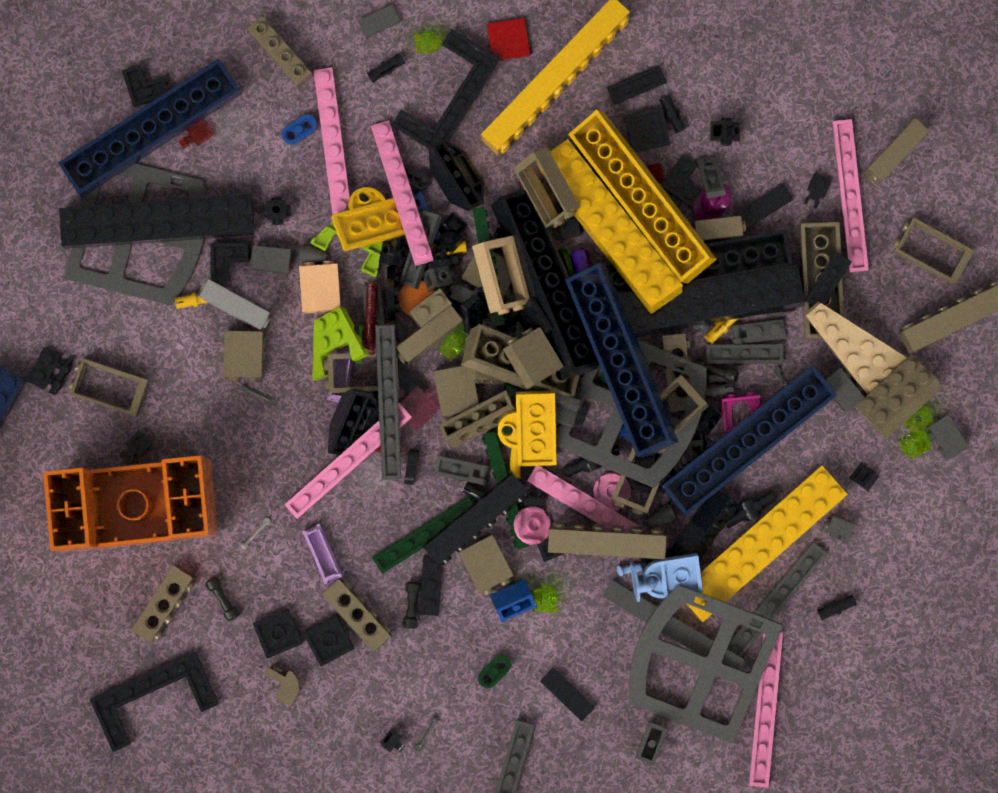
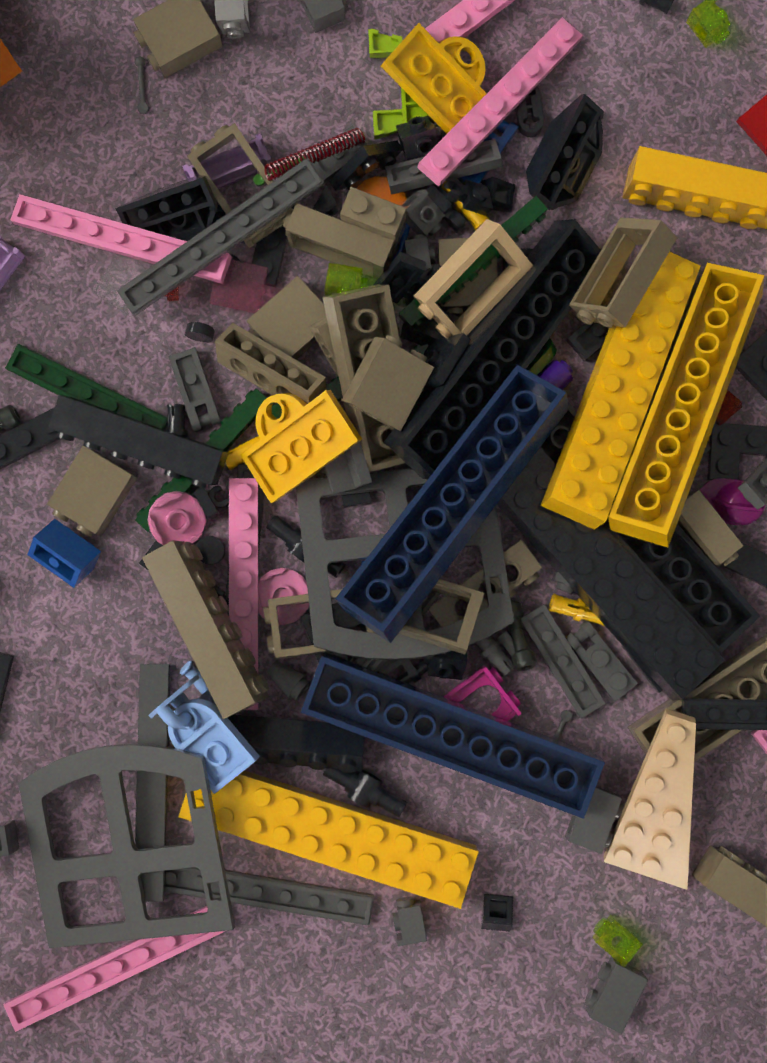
camera: 60 degrees right, 0 degrees up
dark grey cone [298,244,326,263] -> none
light nougat brick [299,261,341,314] -> none
lime wing [312,307,369,381] -> none
black plate [391,29,500,149] -> none
black beam [404,448,420,486] -> none
clear neon green brick [533,585,559,613] -> none
black pin [817,594,857,621] -> none
dark tan brick [855,355,942,440] -> none
clear neon green brick [897,429,932,460] -> none
none -> black tile [185,322,215,343]
none -> black tile [196,536,226,565]

